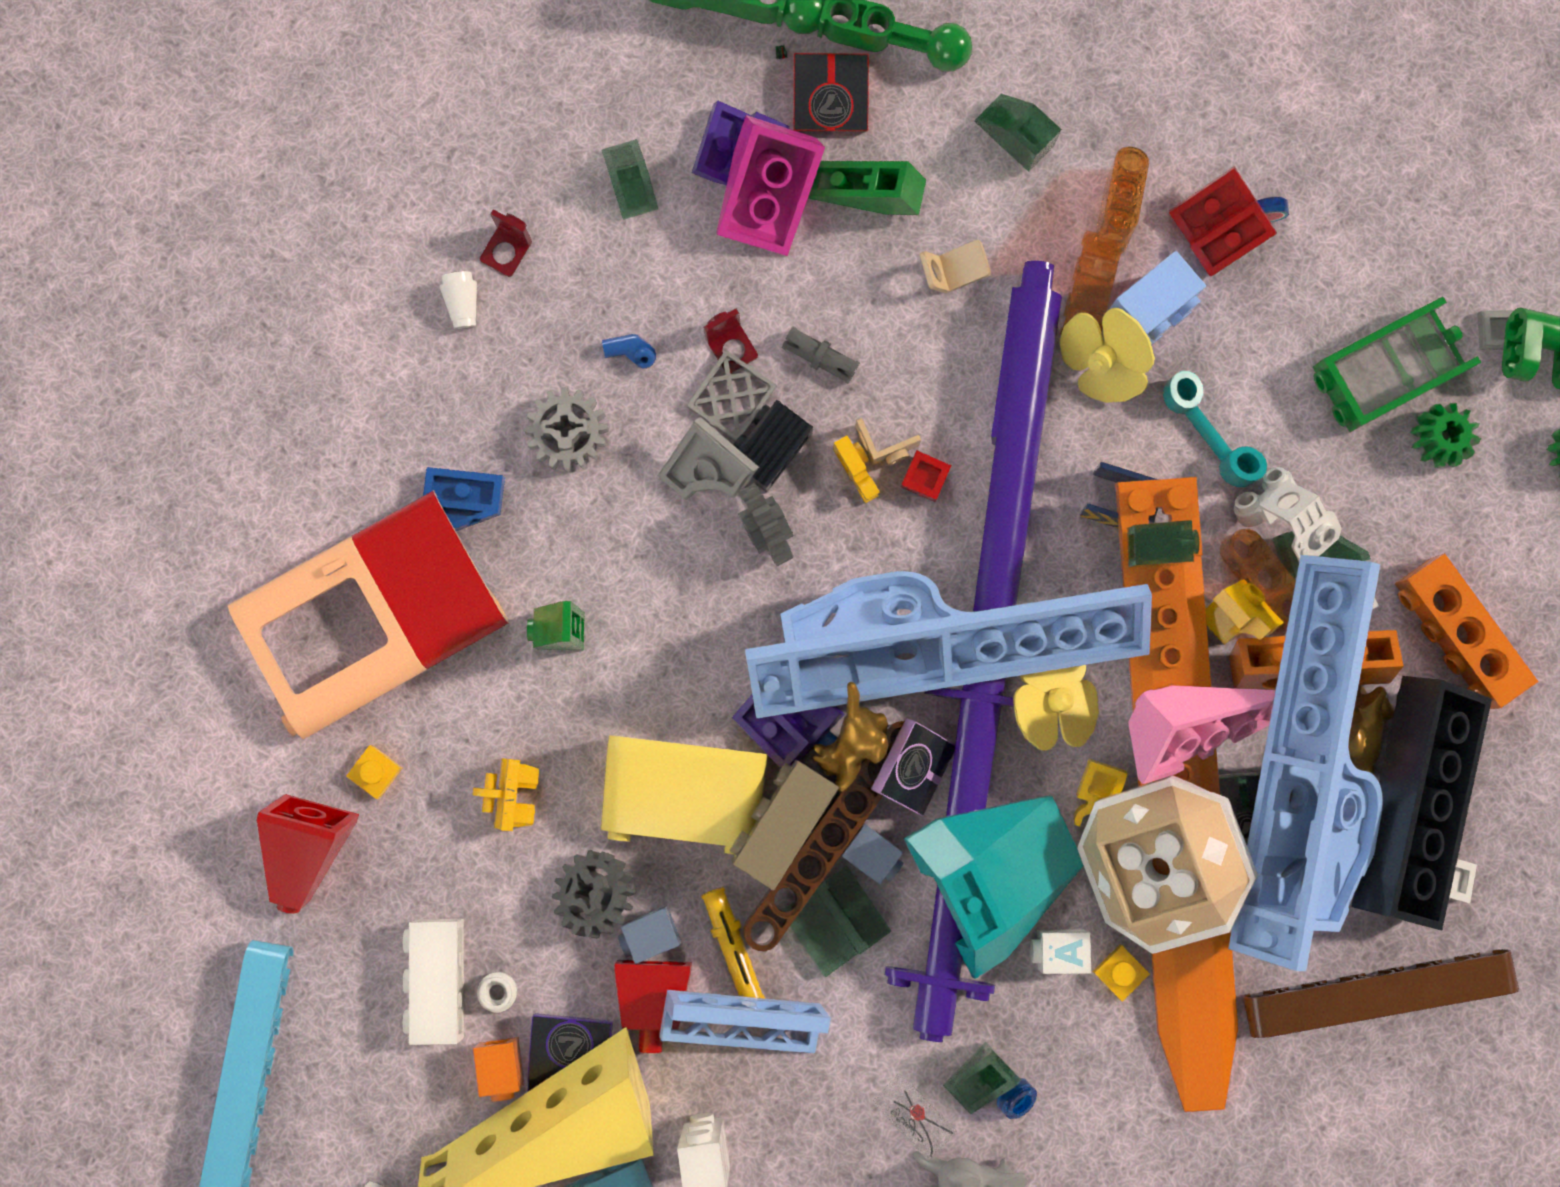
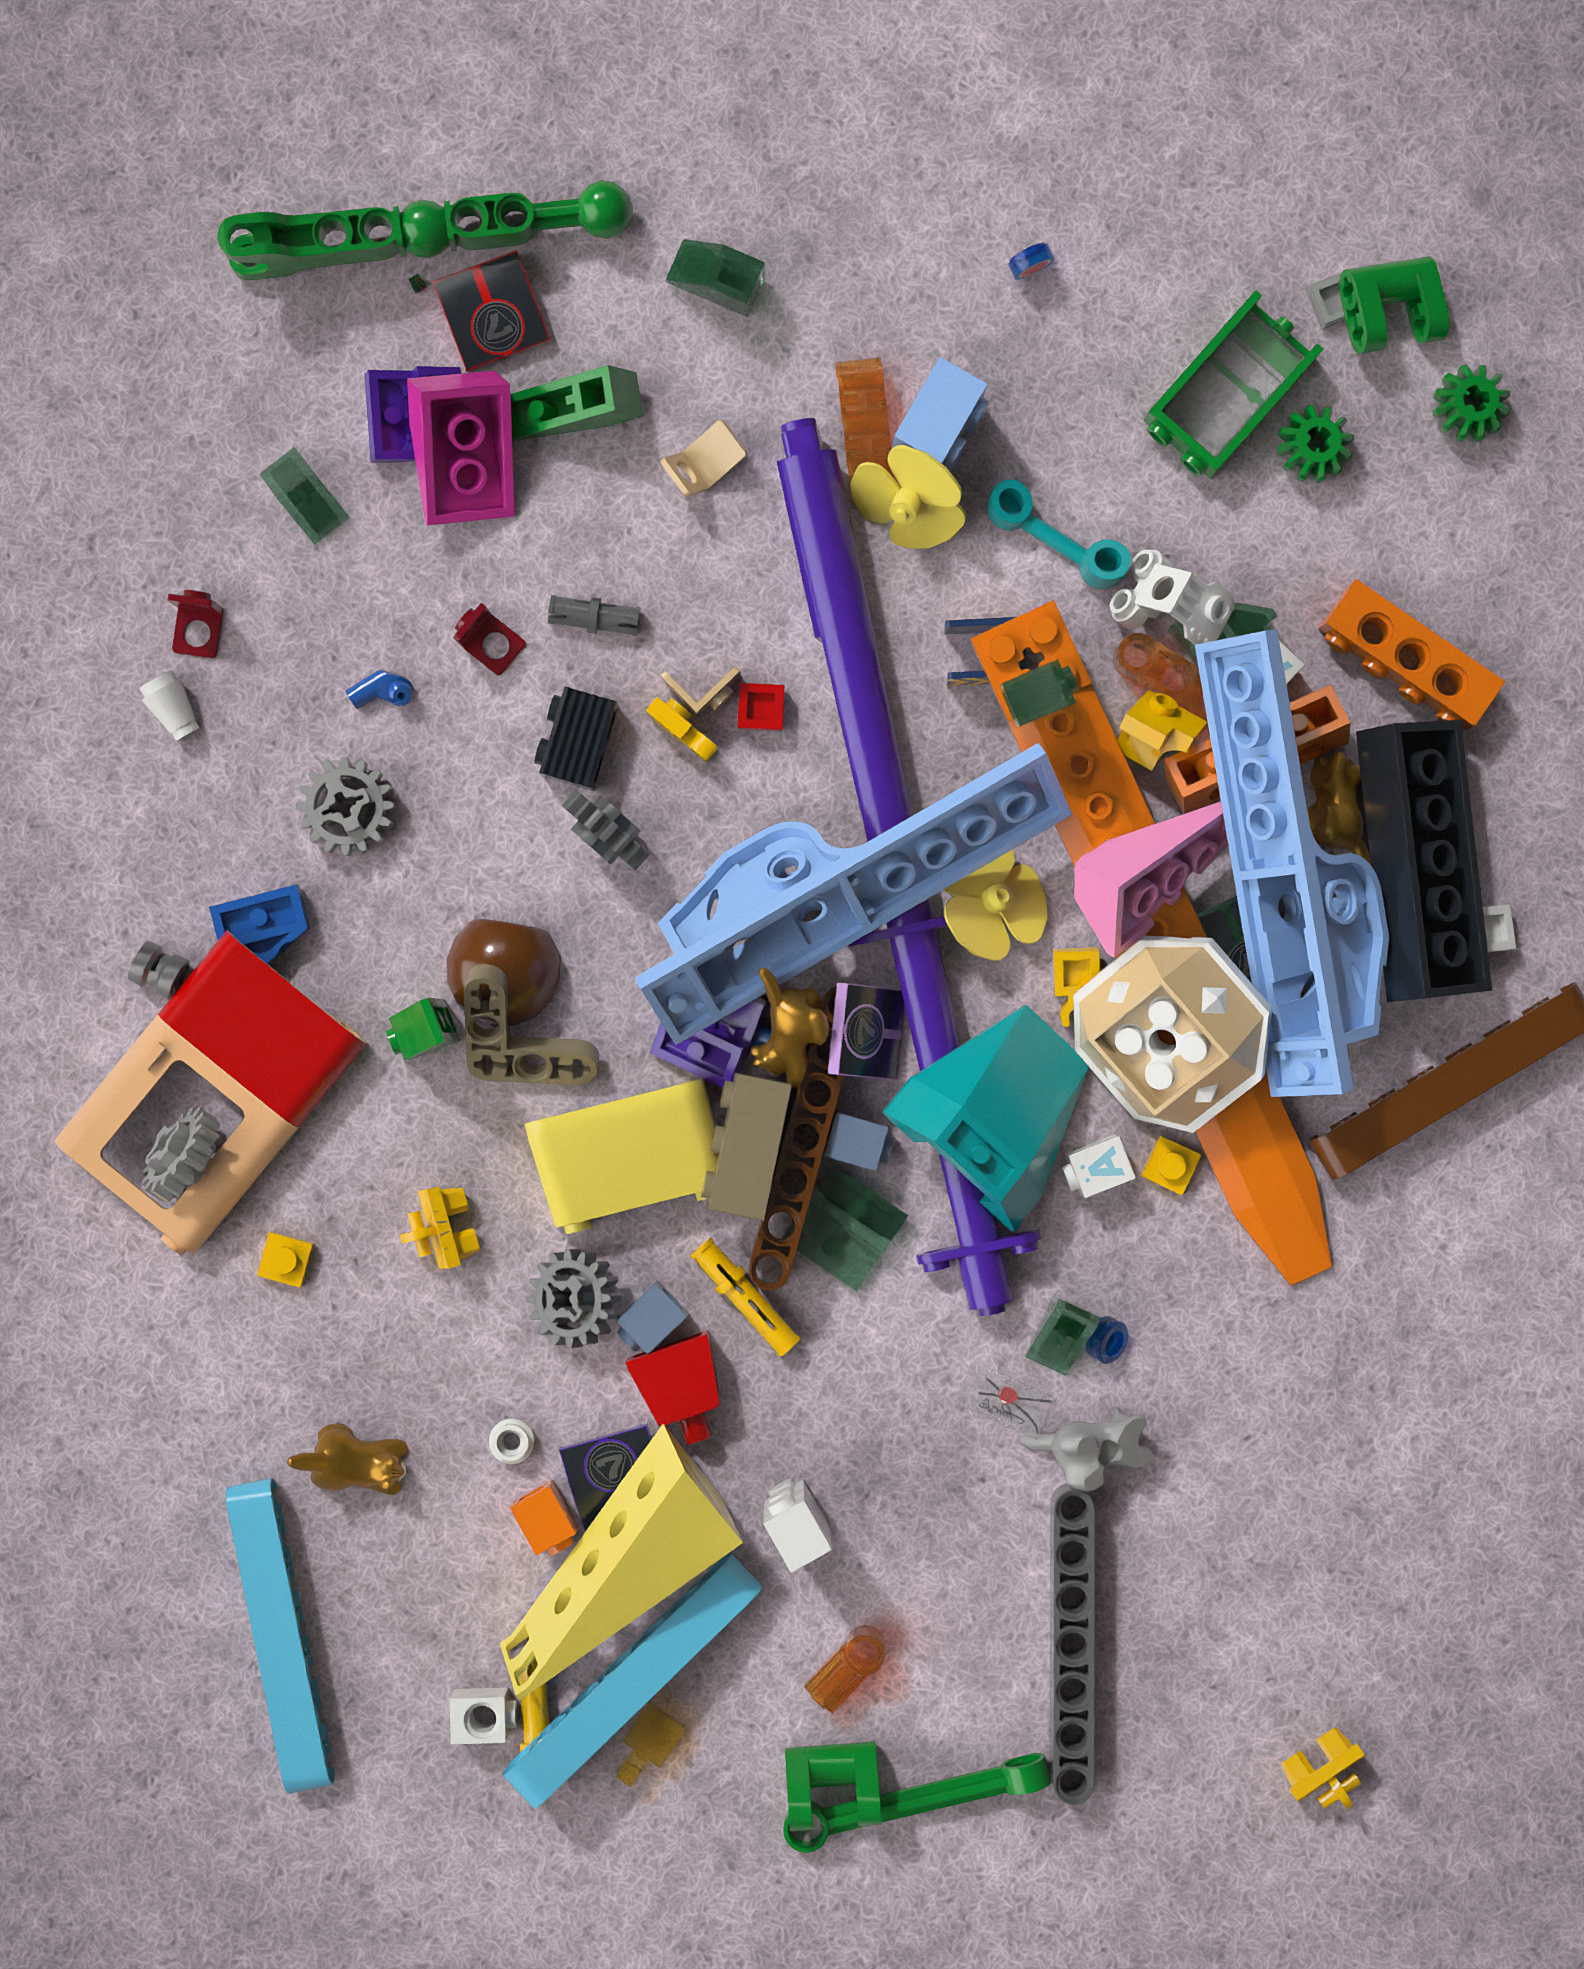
camera: 20 degrees left, 5 degrees up
red slope [256,794,359,914] -> none
white brick [403,919,464,1045] -> none
light grey tile [657,417,759,500] -> none
light blue fence [659,990,831,1053] -> none
light grey window [687,350,777,440] -> none
clear orange beam [1094,146,1149,256] -> none
red slope [1169,166,1277,277] -> none
none -> flat silver wheel [128,940,190,1000]
none -> light grey gear [141,1107,220,1202]
none -> pearl gold animal [287,1424,408,1495]
none -> reddish brown cylinder [447,919,560,1027]
none -> dark tan beam [464,964,600,1085]

